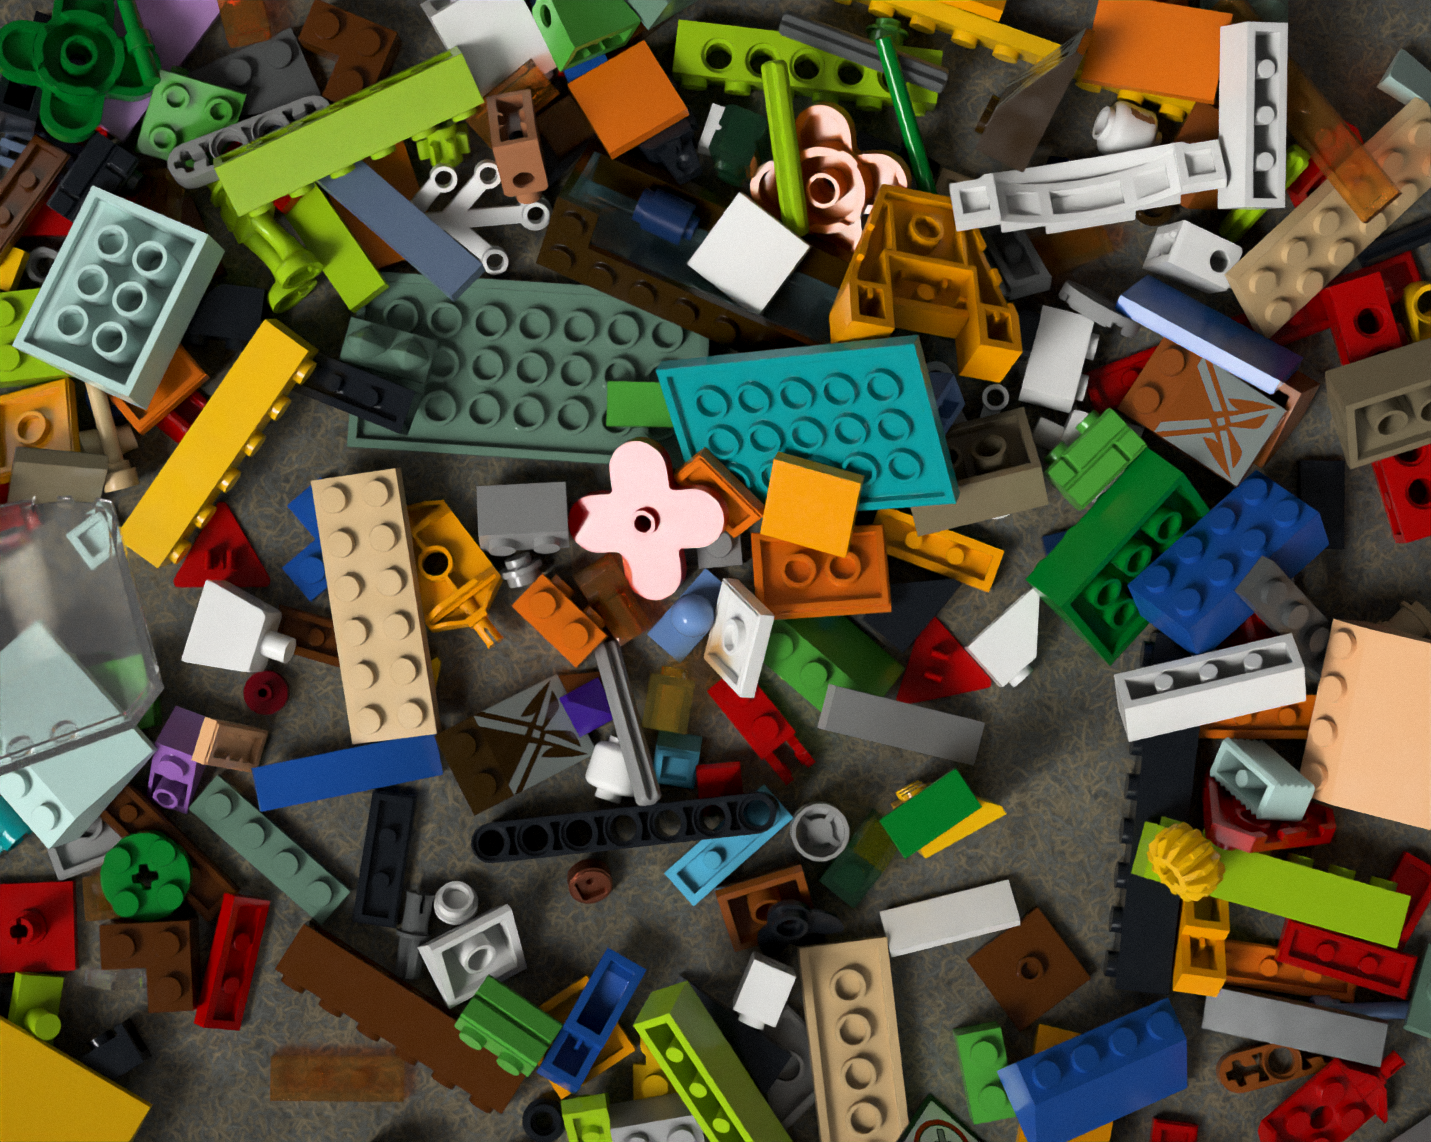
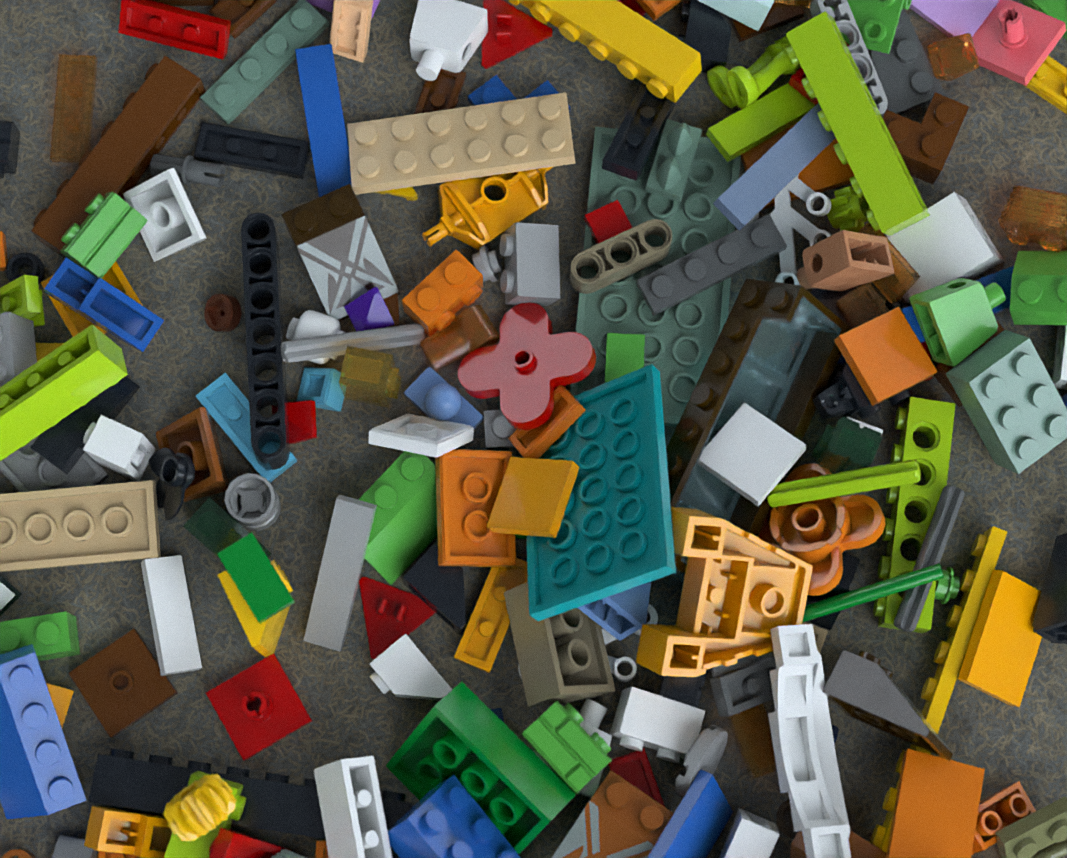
camera: 90 degrees right, 10 degrees down
dark red tile [243,671,290,715] -> none
white plate [434,881,478,925] -> none
dark blue brick [632,187,701,246] -> none
red hinge [707,679,815,786] -> none
white head [1092,100,1162,155] -> none
none -> red tile [206,653,313,761]
none -> dark tan beam [569,219,673,294]
none -> red tile [584,200,633,244]
none -> dark grey plate [636,214,787,316]

